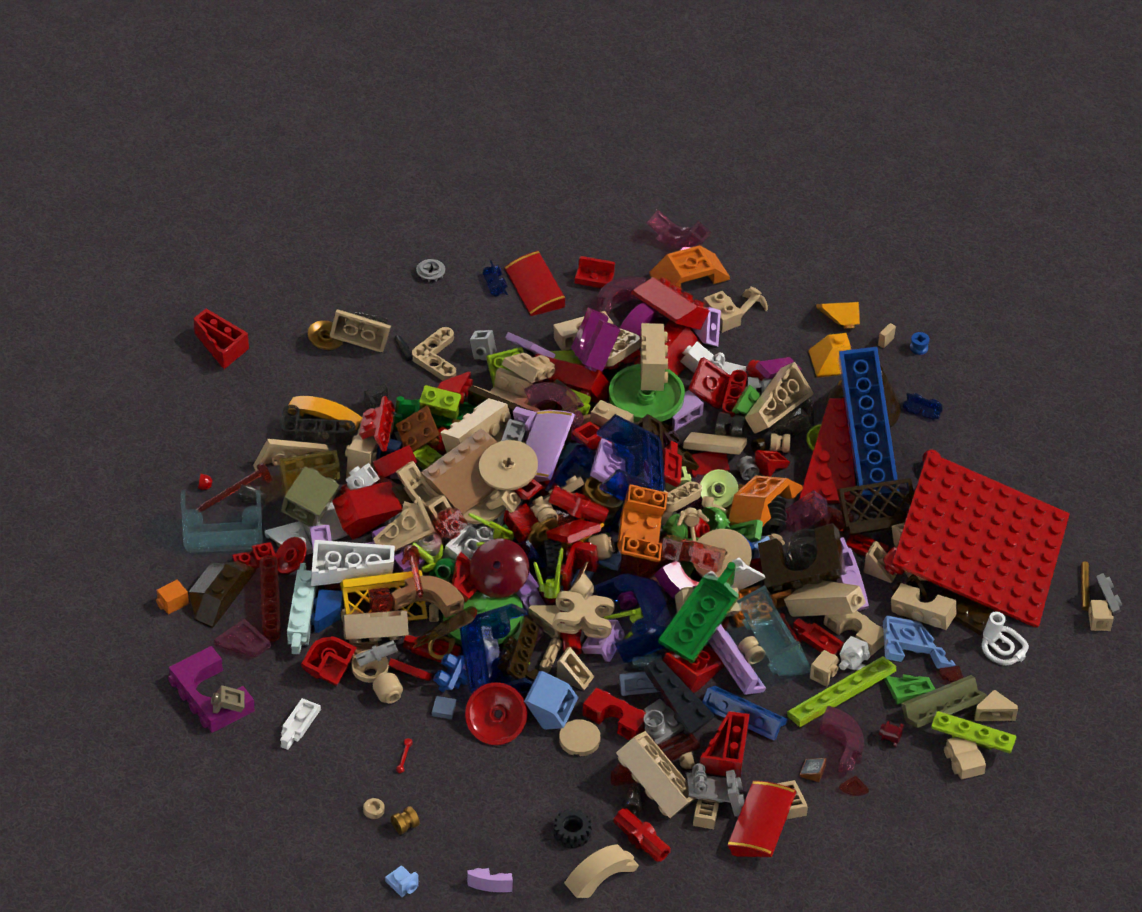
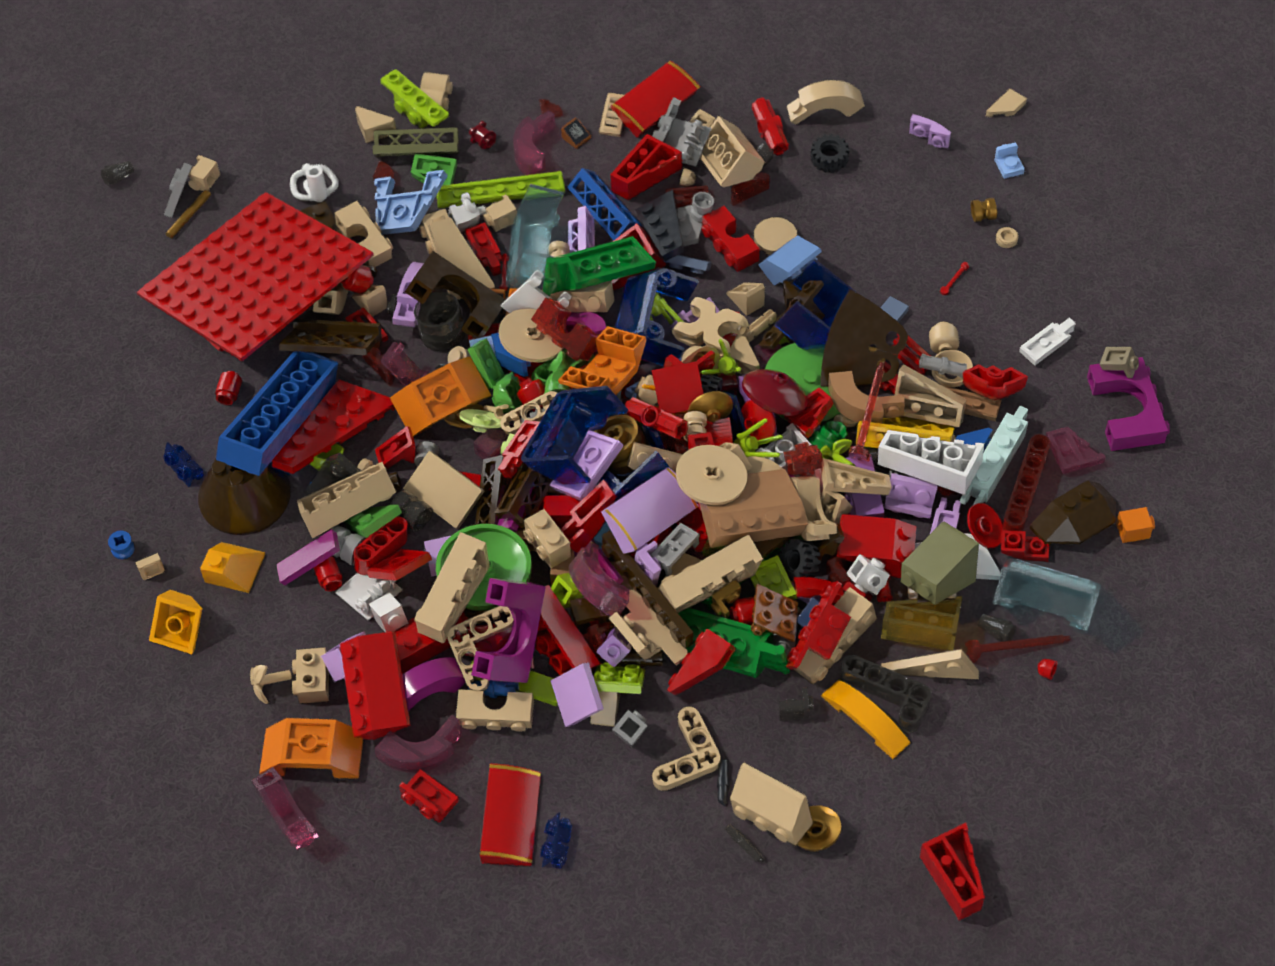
camera: 150 degrees left, 10 degrees up
clear red bracket [368,587,393,613] -> none
light grey gear [416,259,445,282] -> none
lime bracket [419,385,461,419] -> none
red dish [465,682,527,745] -> none
tan plate [502,353,555,383] -> none
tan plant [677,507,709,551] -> none

